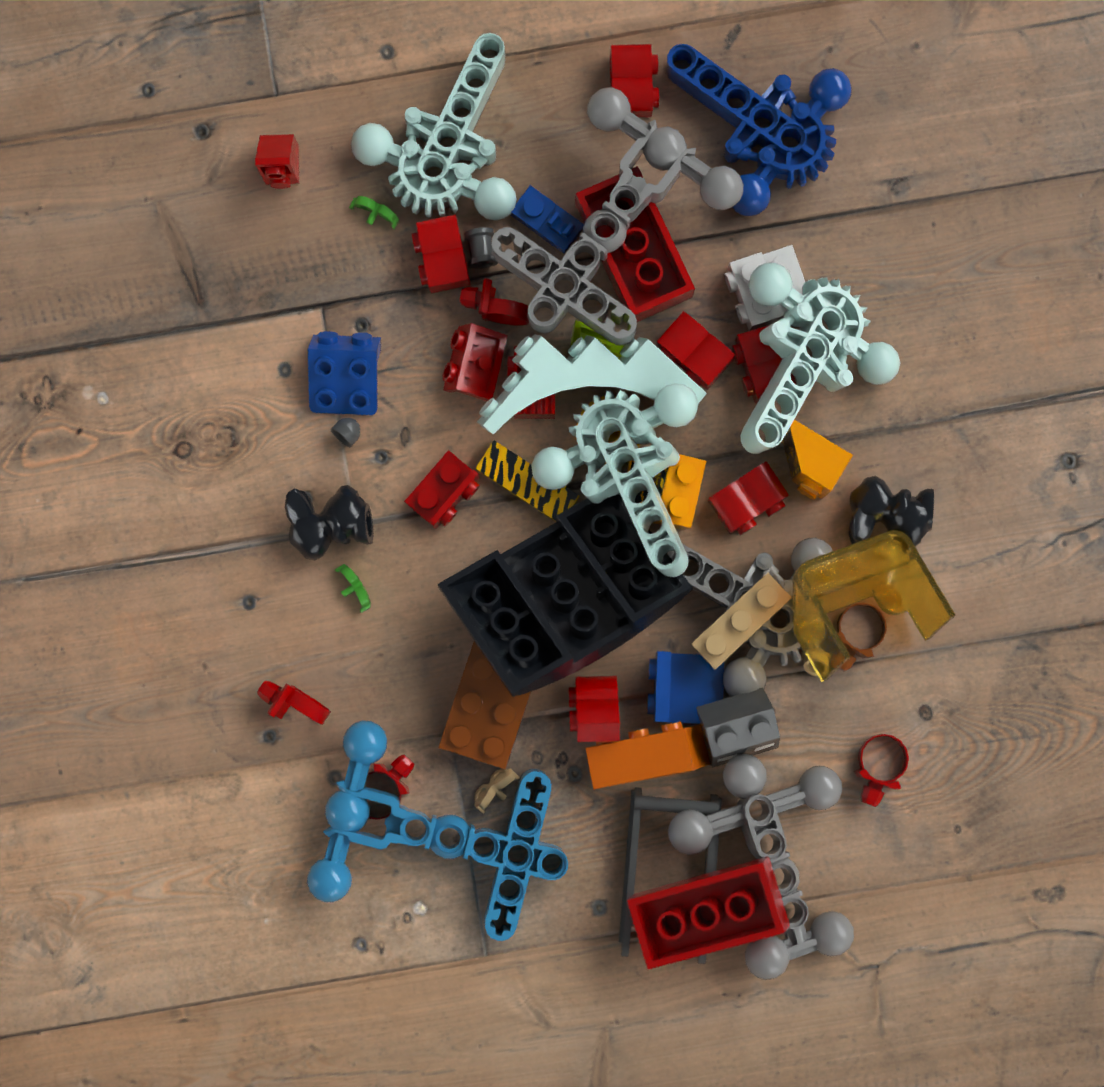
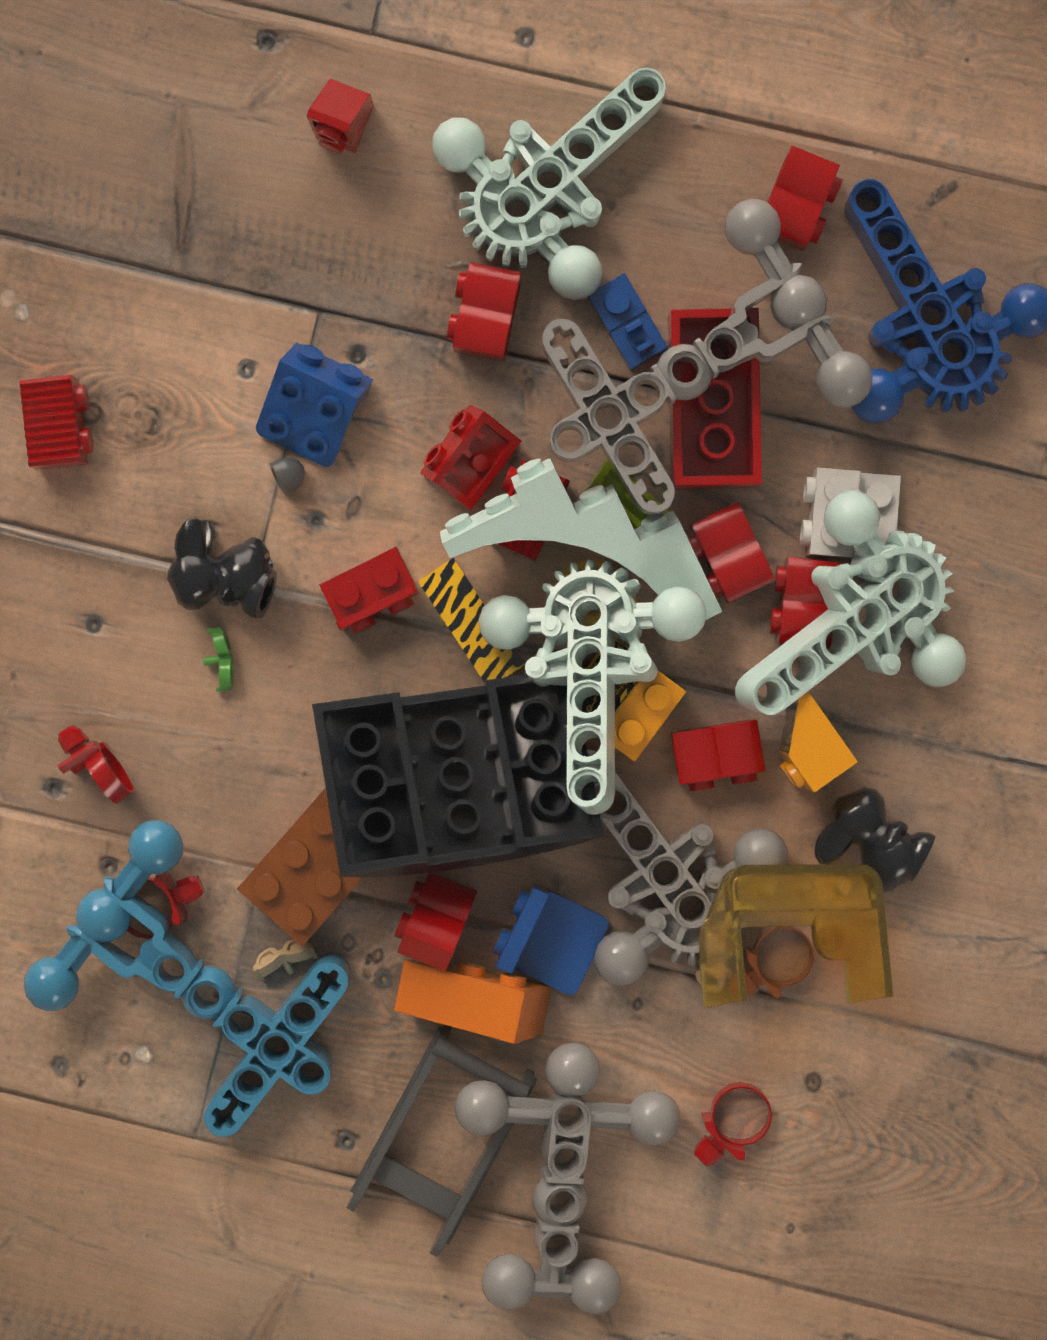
camera: 20 degrees right, 5 degrees up
bright green piece [349,196,399,230] -> none
red piece [460,278,529,326] -> none
dark grey bush [464,227,498,269] -> none
red brick [627,856,790,970] -> none
tan plate [691,573,792,670] -> none
dark grey slope [696,687,780,768] -> none
none -> red brick [19,375,94,470]

